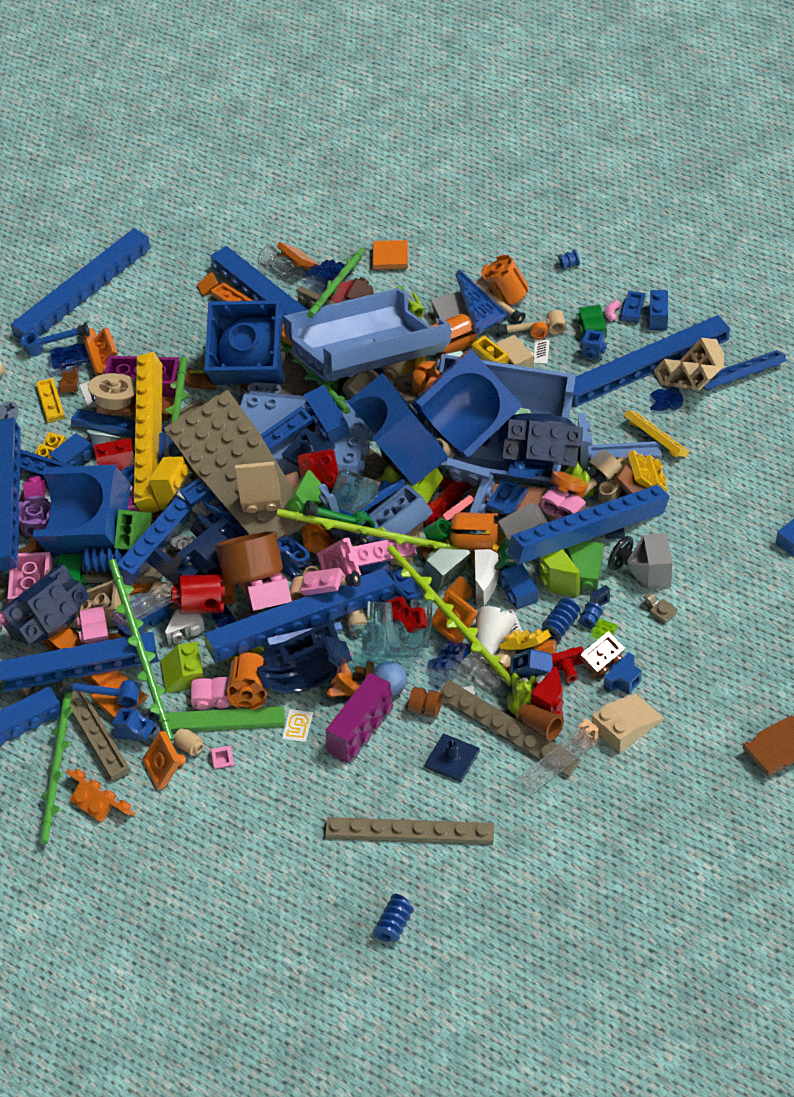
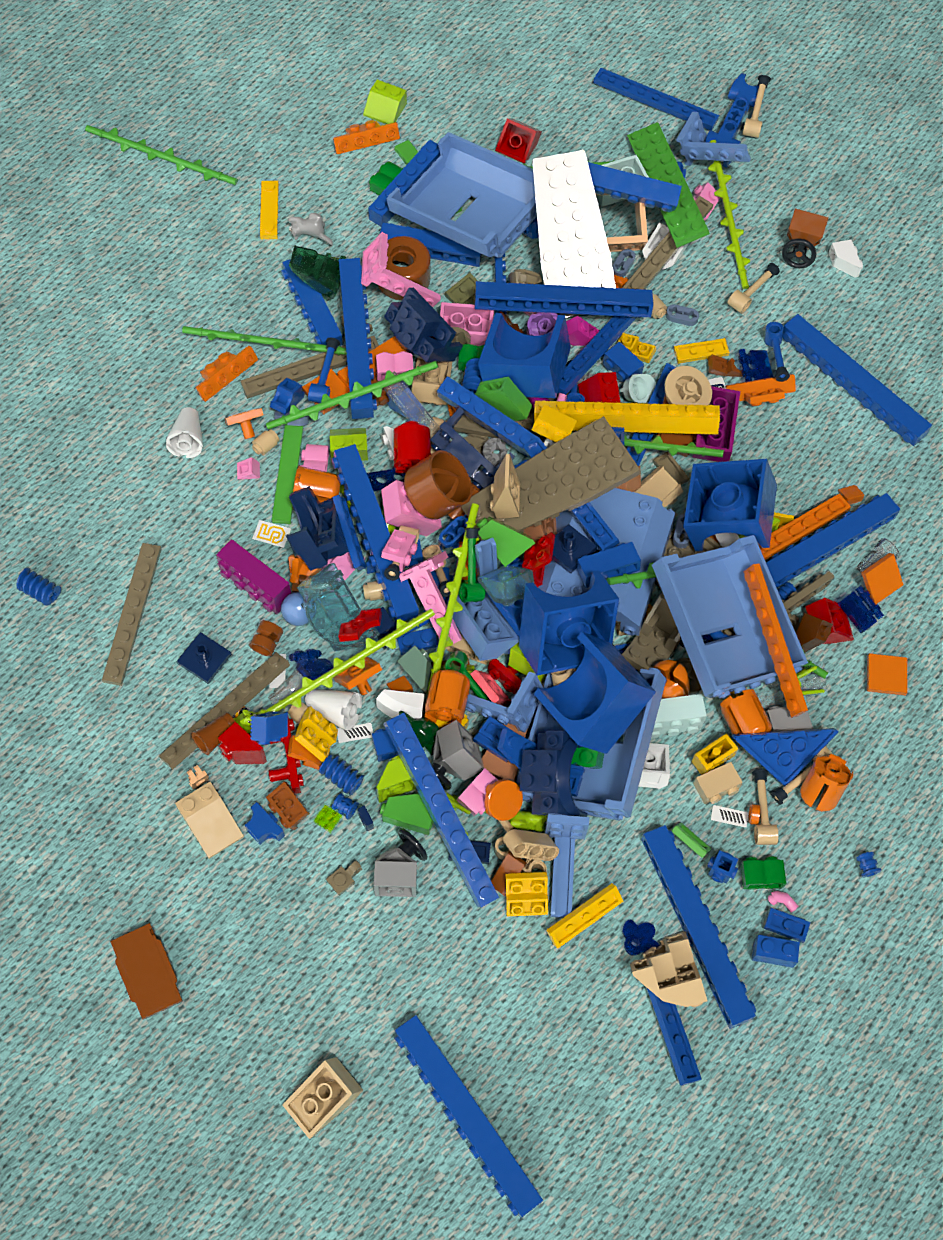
camera: 90 degrees right, 15 degrees up
bright green plant [307,248,365,318] -> none
clear plate [518,726,596,796] -> none
none -> white cone [166,407,203,458]
none -> bright green tile [672,823,712,858]
none -> orange plate [743,563,808,718]

